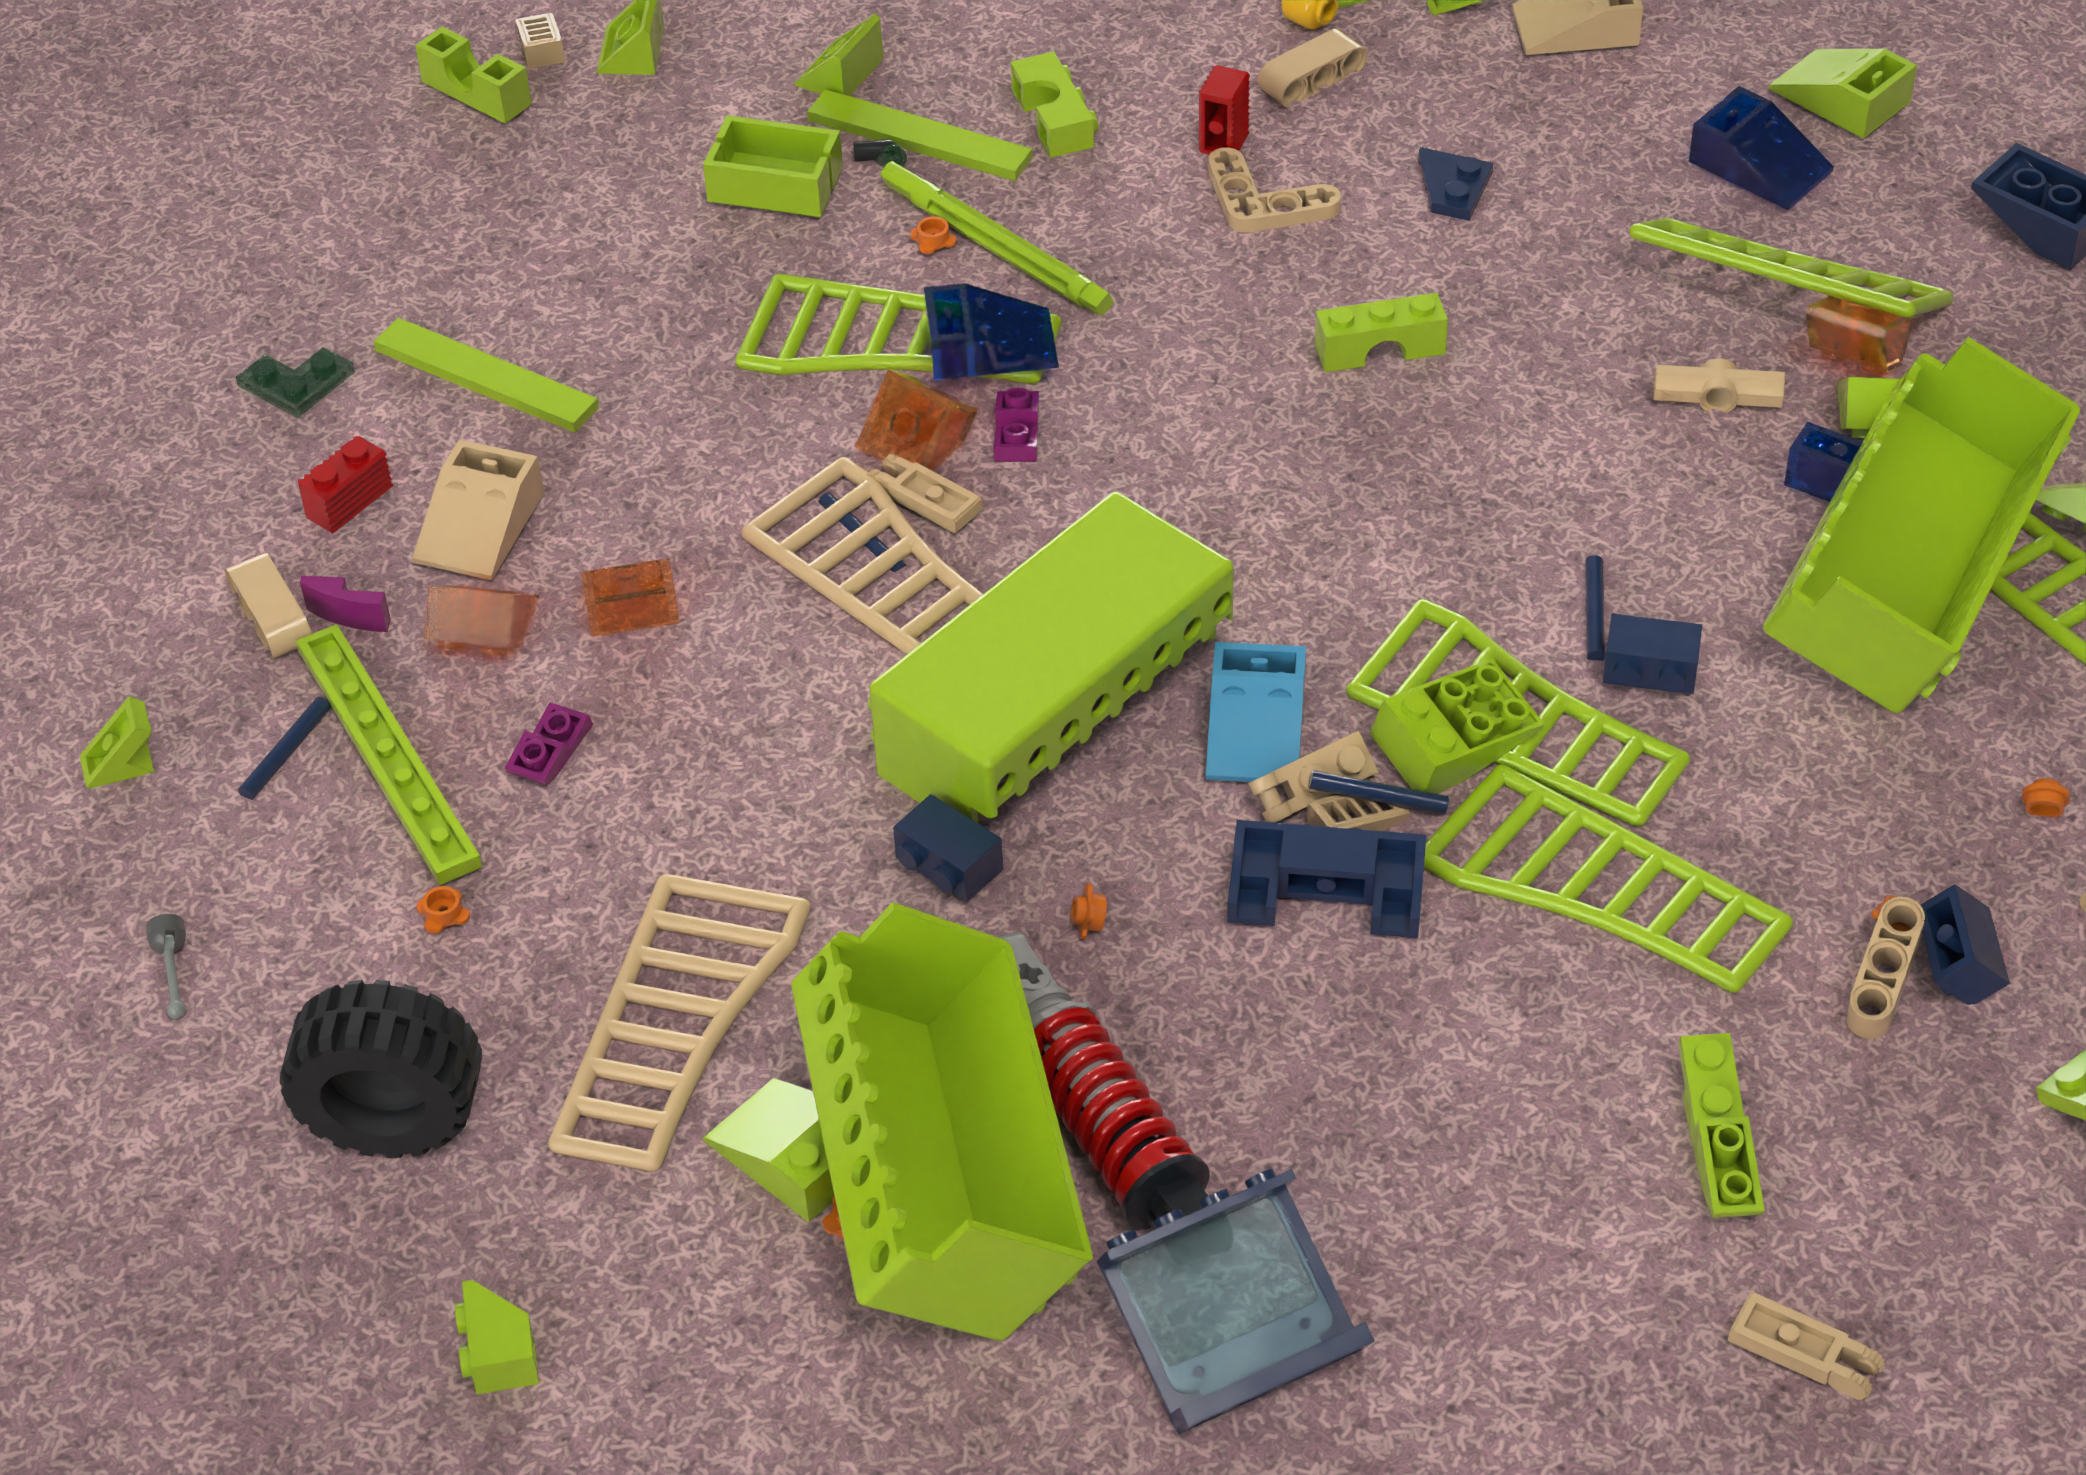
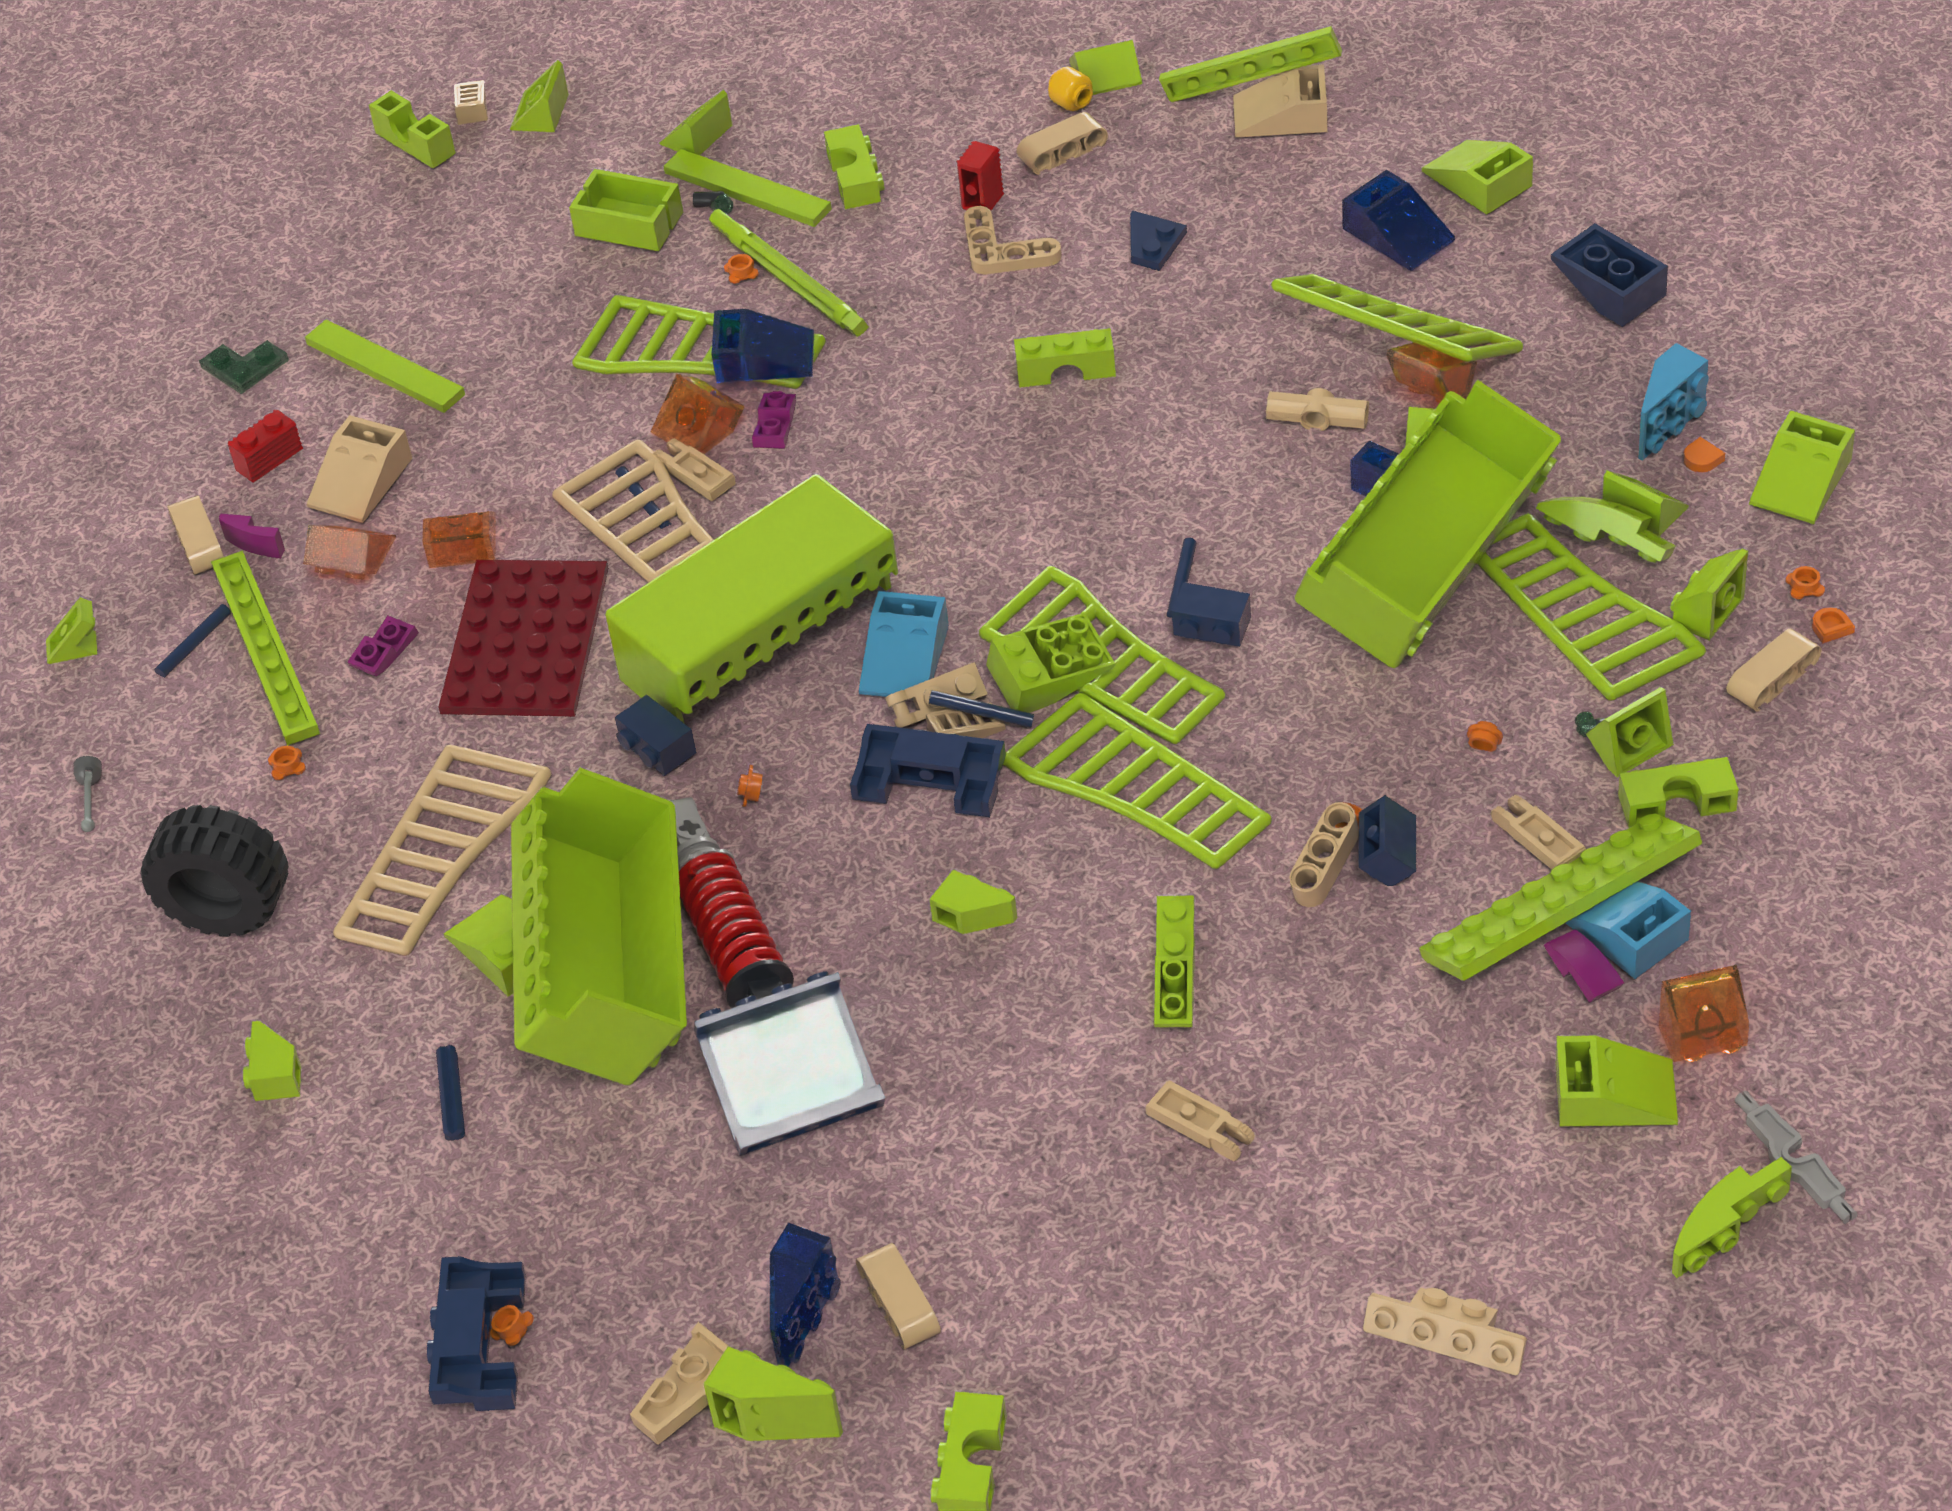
camera: 10 degrees right, 0 degrees up
none -> dark blue axle [436,1044,465,1141]
none -> dark red plate [438,559,609,717]
none -> lime slope [929,870,1018,934]

